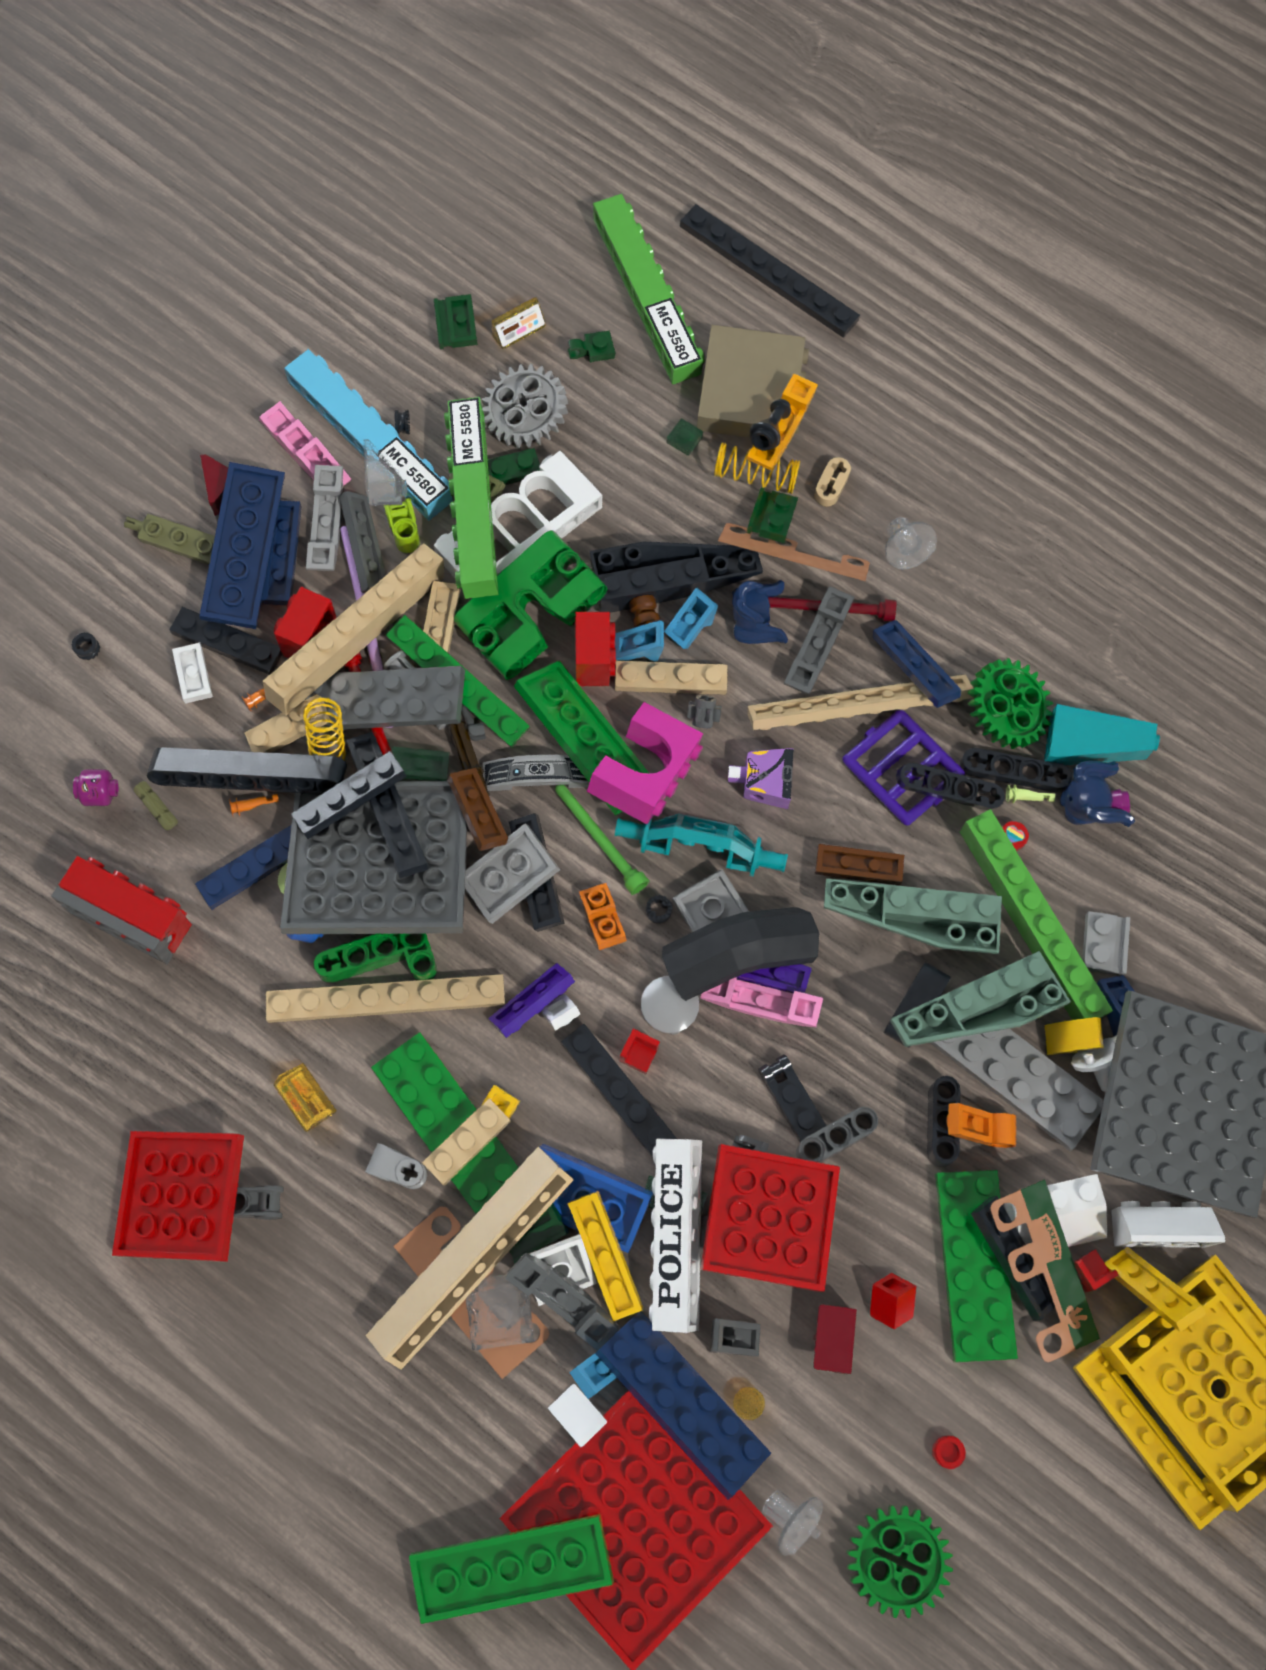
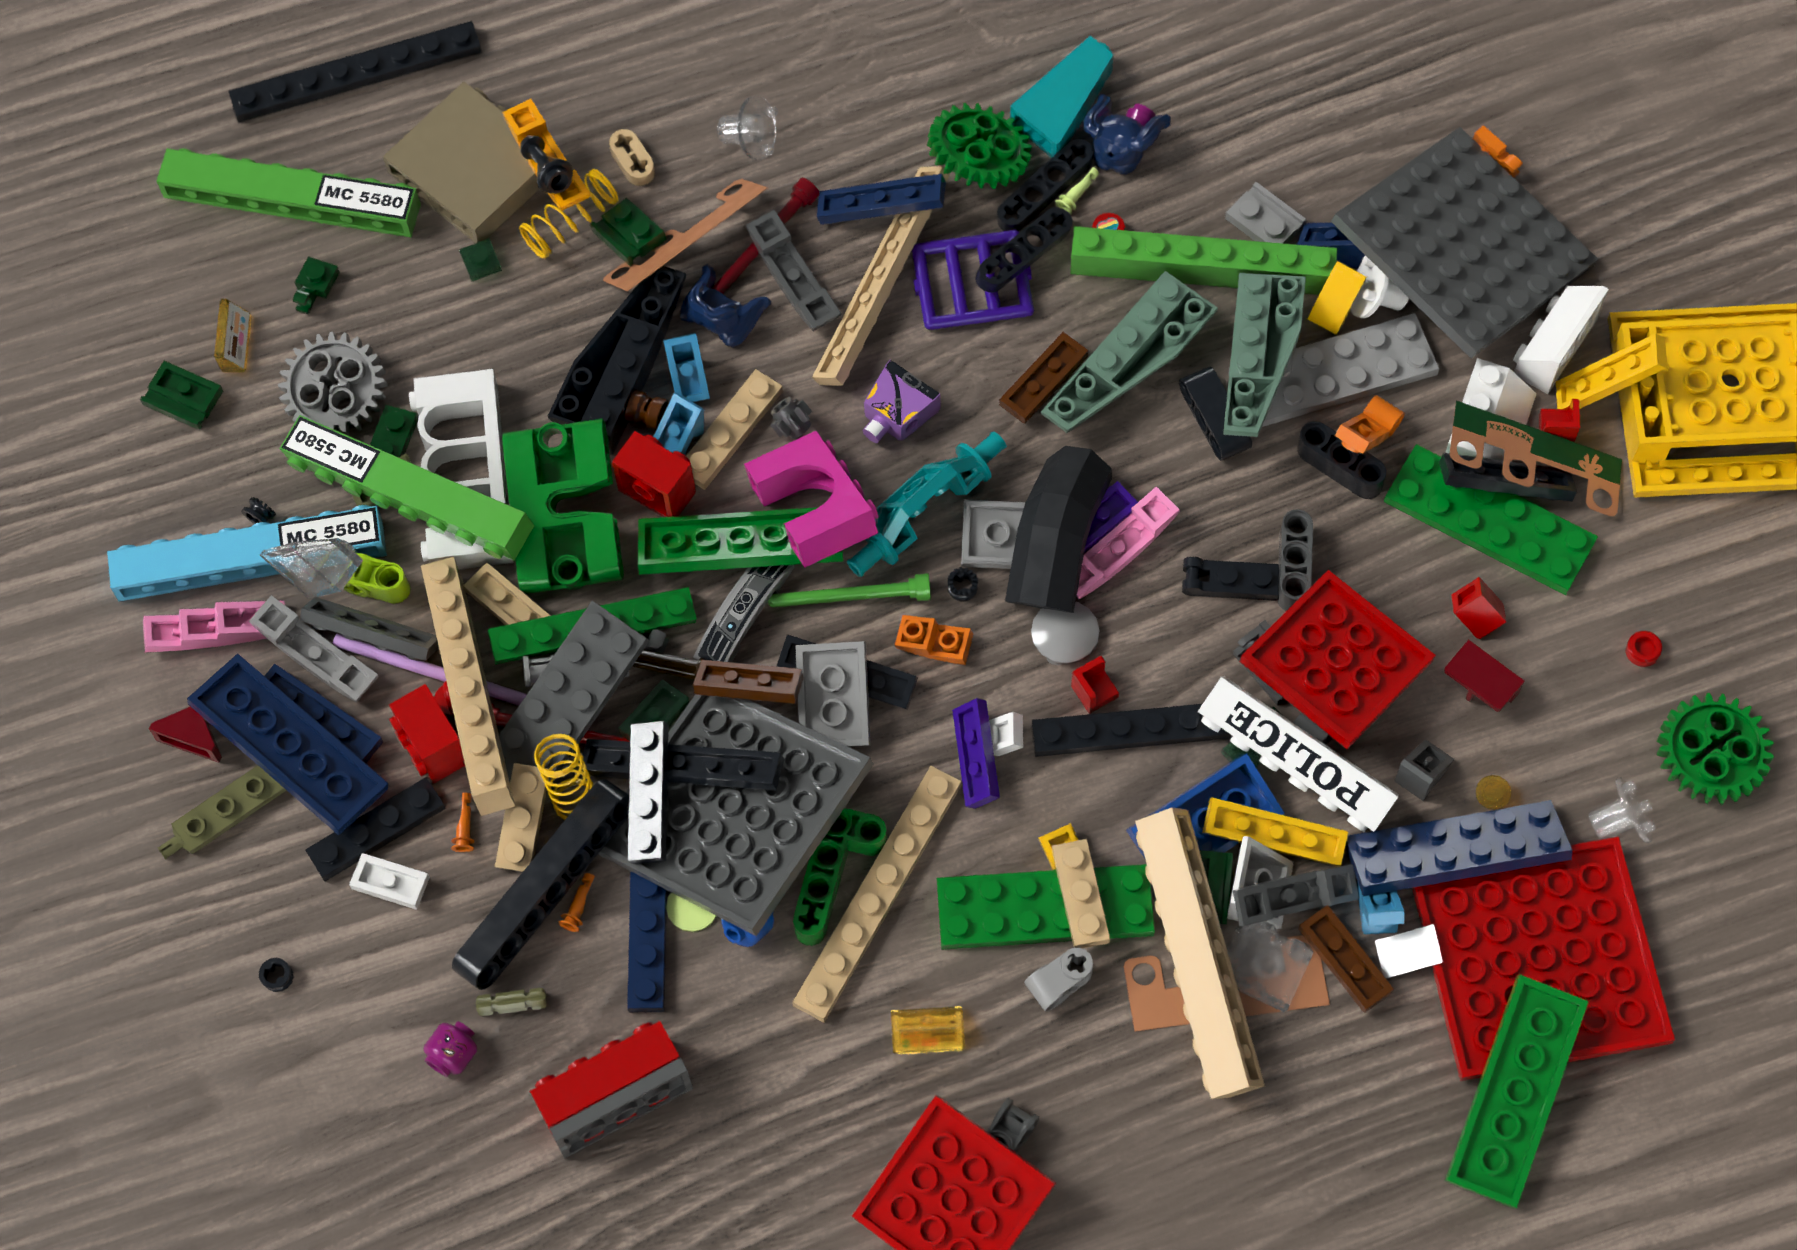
camera: 50 degrees left, 5 degrees down
none -> reddish brown plate [1298,905,1394,1013]

